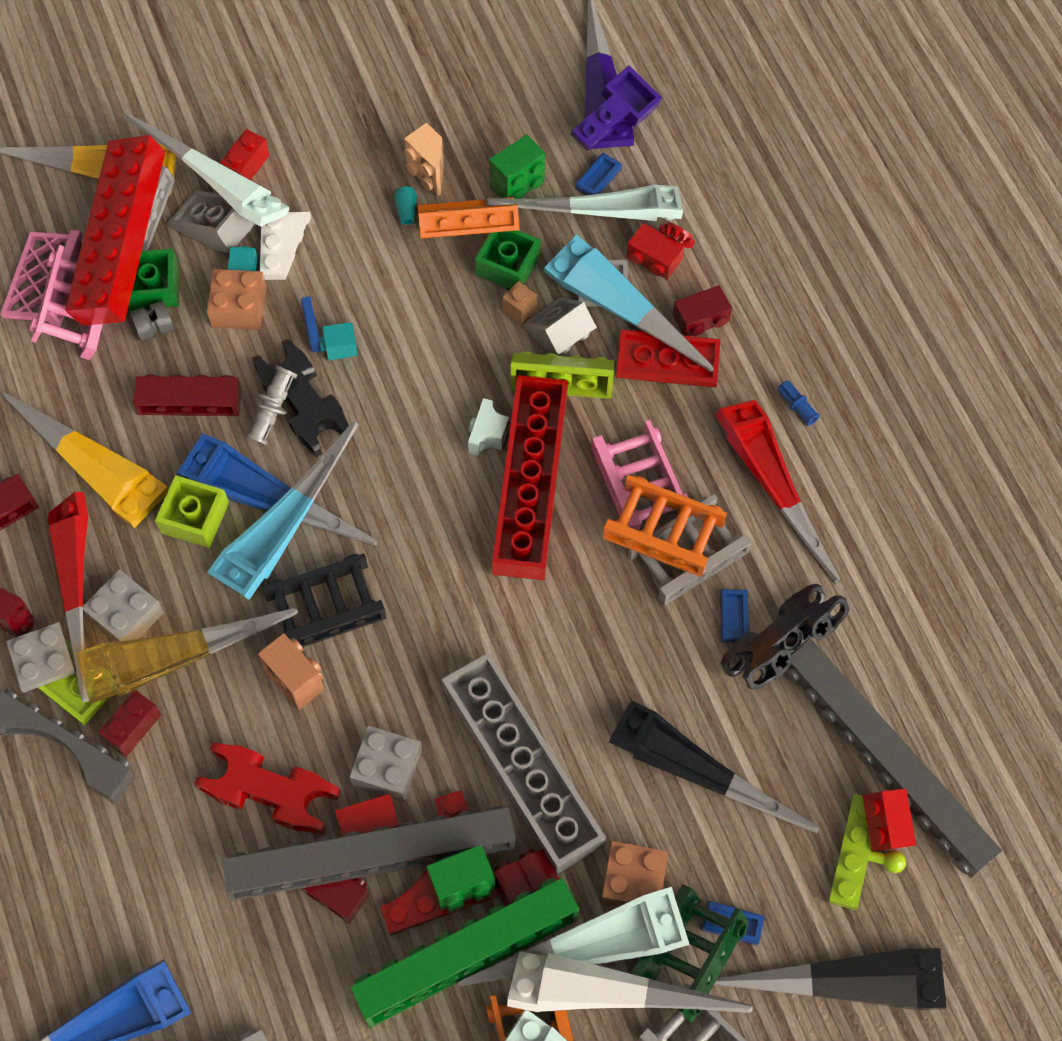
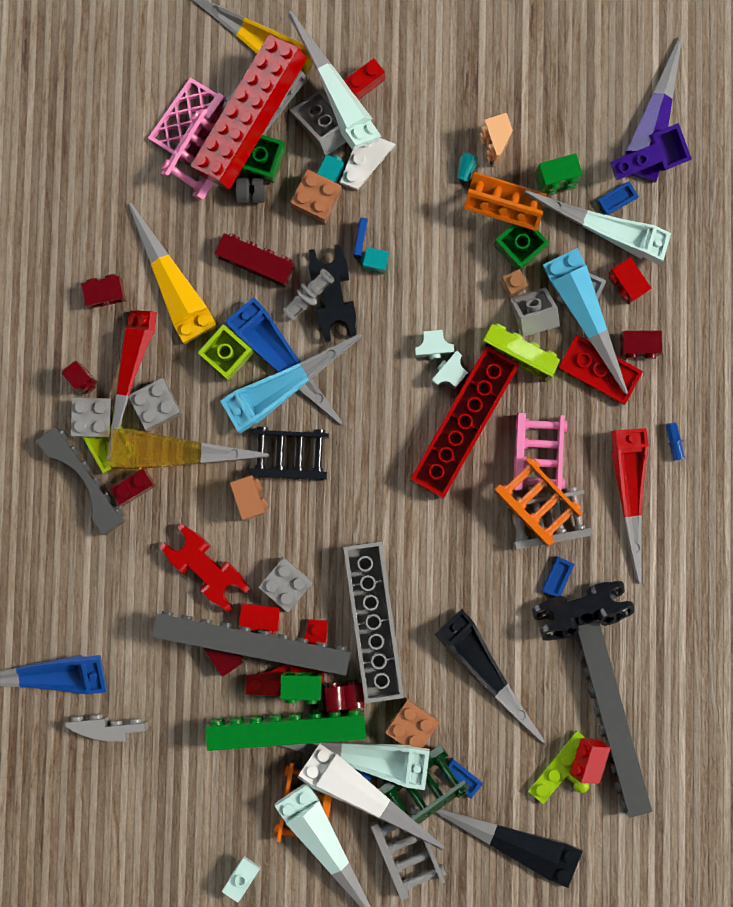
camera: 20 degrees right, 20 degrees up
red gear [659,222,695,248] -> none
none -> light aqua brick [415,330,454,360]

